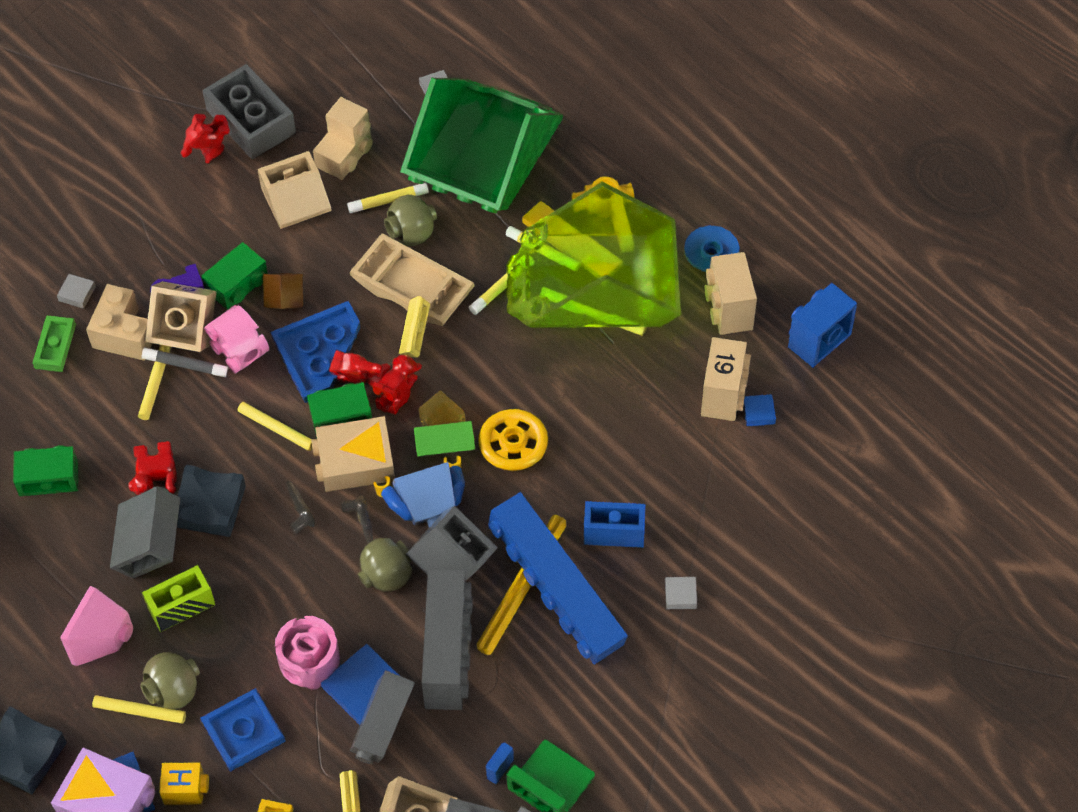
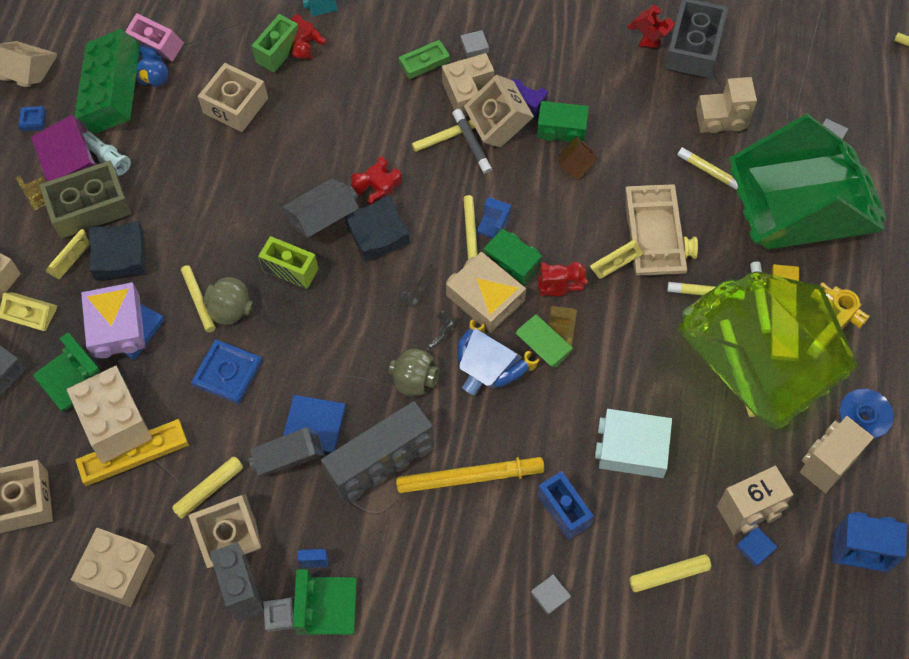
camera: 55 degrees right, 5 degrees up
green brick [13,445,78,497] -> none
bright pink slope [60,586,133,666] -> none
yellow brick [160,763,209,805] -> none
bright pink brick [204,305,269,374] -> none
tan slope [258,151,332,229] -> none
blue plate [270,301,361,403] -> none
bright pink brick [275,616,340,690] -> none
red animal [329,350,391,387] -> none
olive plant [384,194,437,246] -> none
dark grey slope [406,506,498,580] -> none
yellow plate [478,409,548,471] -> none
blue brick [488,492,628,665] -> none
none -> blue panel [477,197,511,239]
none -> light aqua brick [595,409,672,478]
none -> light yellow axle [629,554,711,592]
none -> light yellow bush [683,237,698,259]

